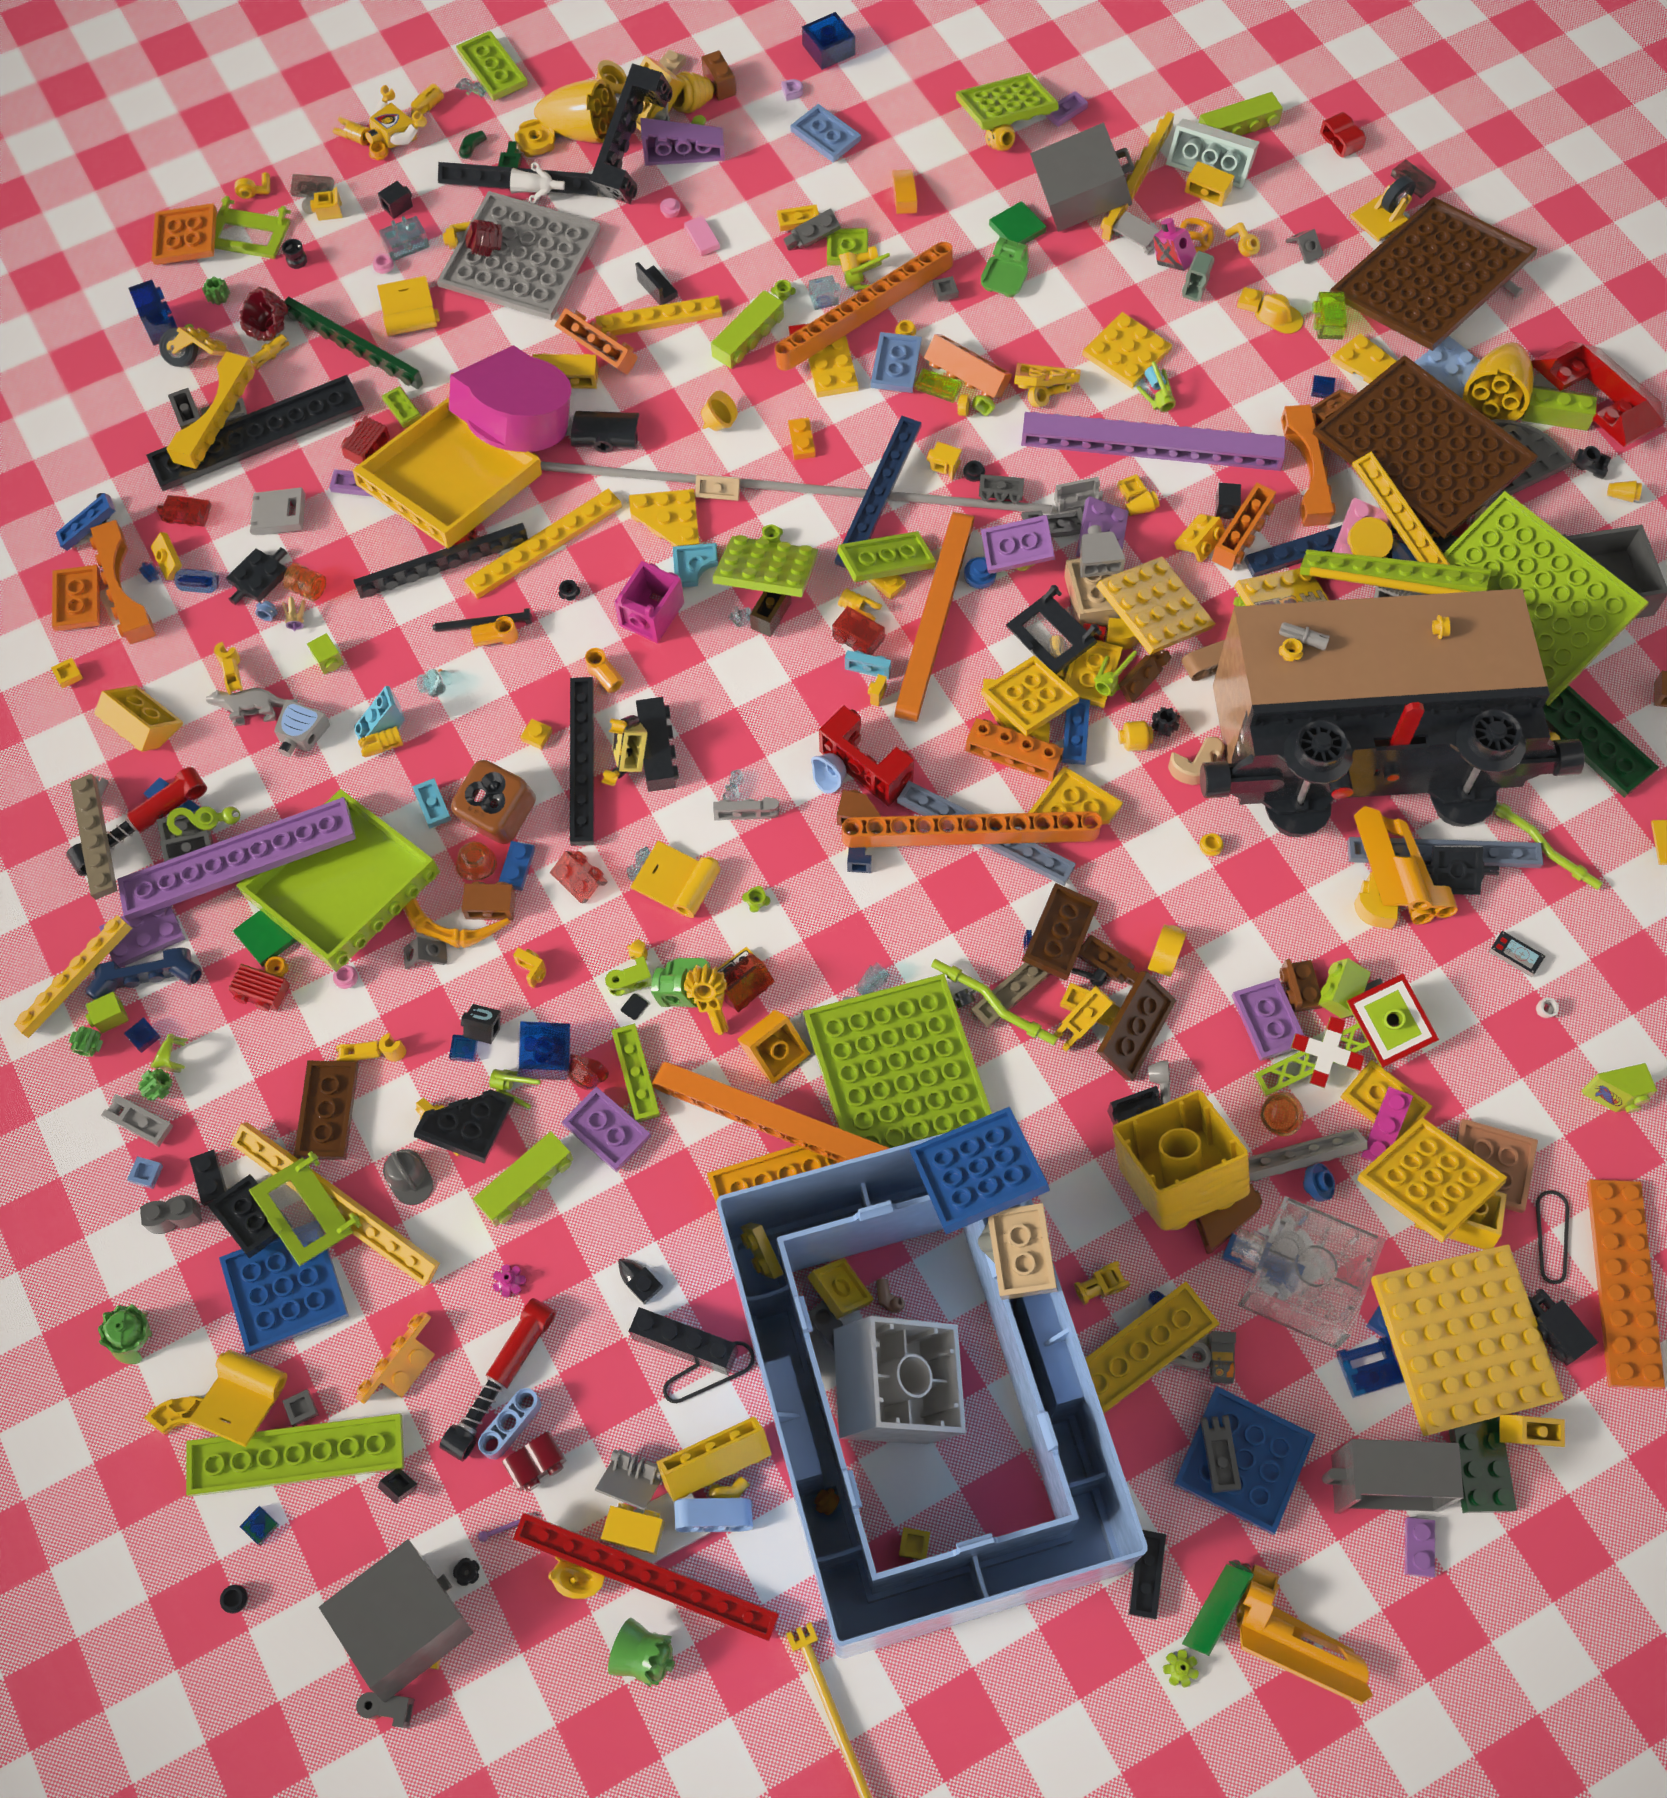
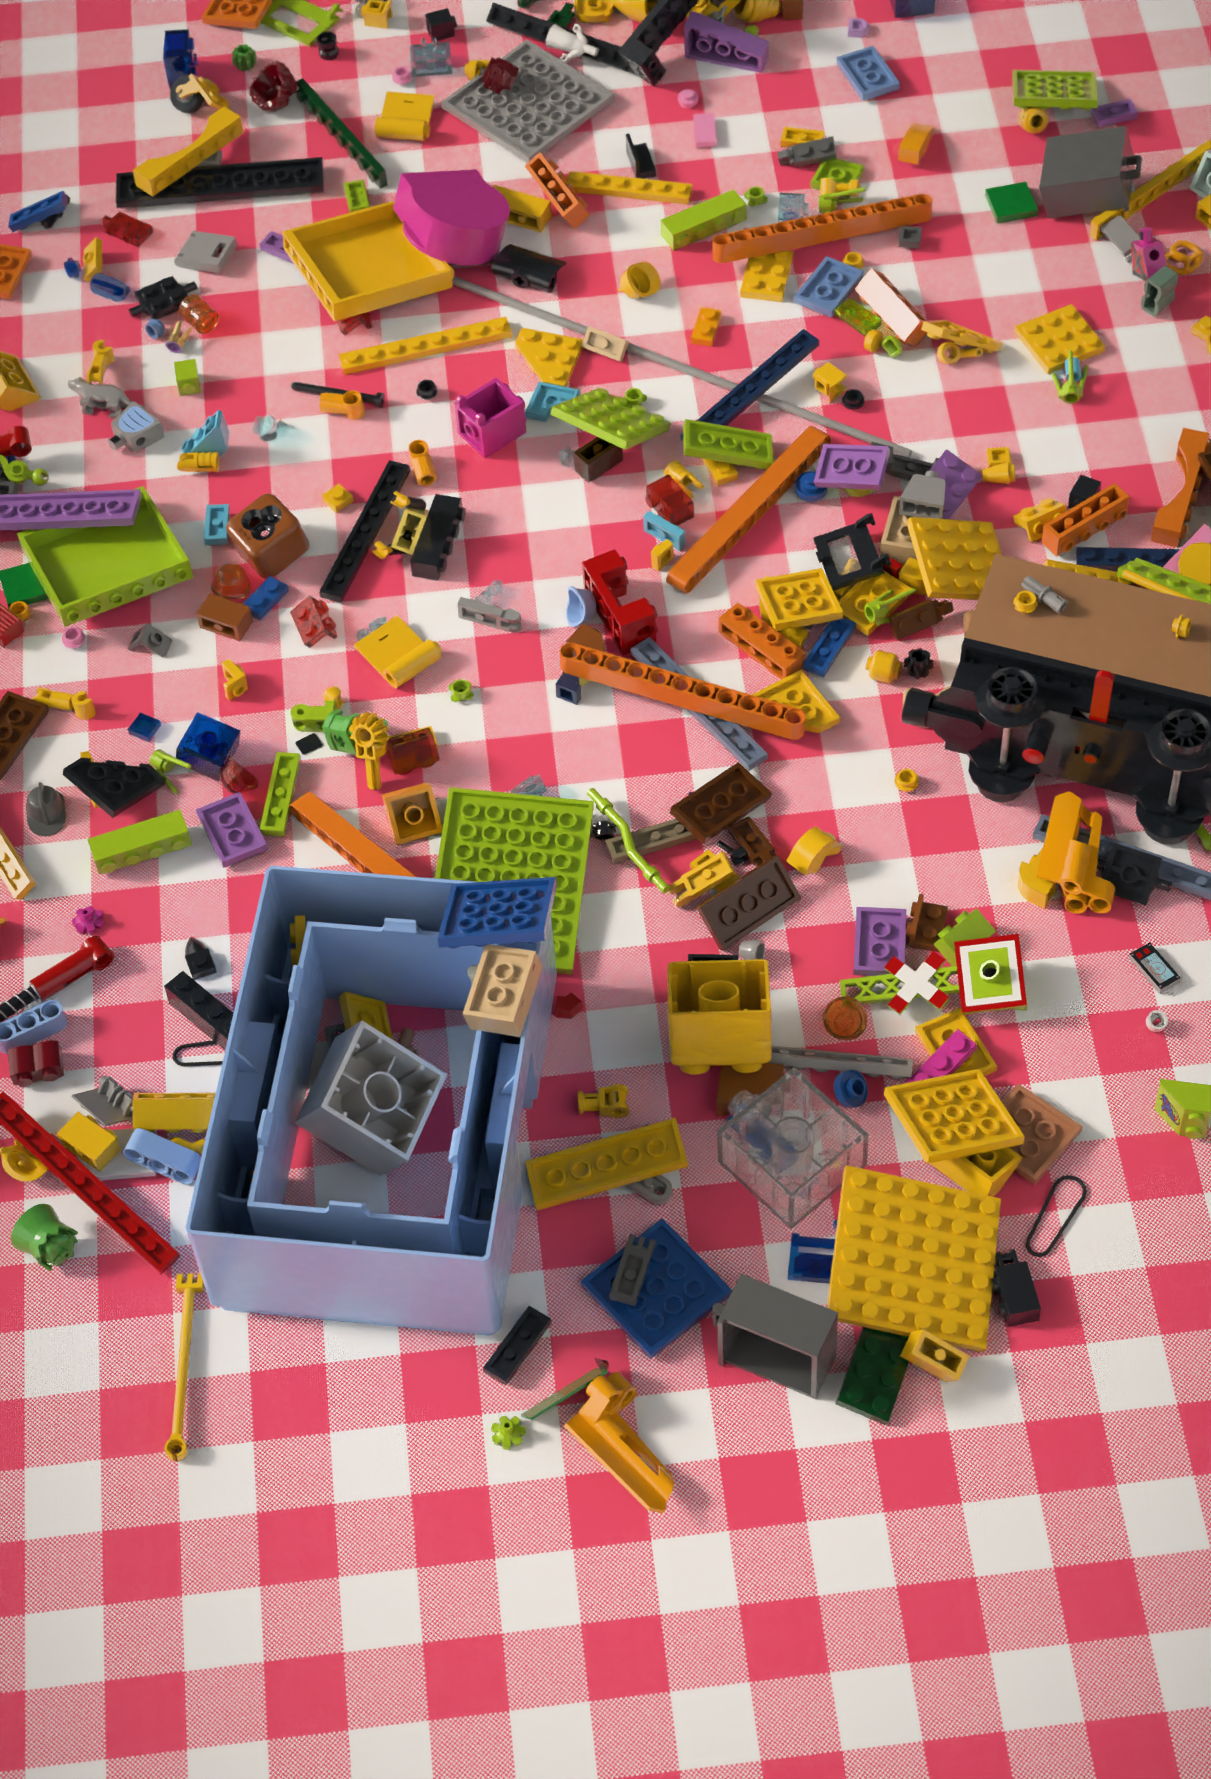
camera: 25 degrees right, 10 degrees down
orange arch [89,520,156,645] -> none
flat silver brick [168,388,201,430] -> none
yellow pin [249,334,290,370] -> none
red brick [341,416,390,464] -> none
black plate [353,522,528,599] -> none
light orange animal [403,898,510,948] -> none
black brick [461,1004,501,1044] -> none
dark grey plate [979,474,1024,504] -> none
bright green piece [981,237,1029,297] -> none
medium lavender brick [1021,412,1285,471] -> none
light grey hinge [1054,477,1103,514] -> none
dark grey leg [1208,1331,1236,1384] -> none
medium lavender plate [1404,1517,1435,1578] -> none
orange plate [1587,1179,1665,1390] -> none

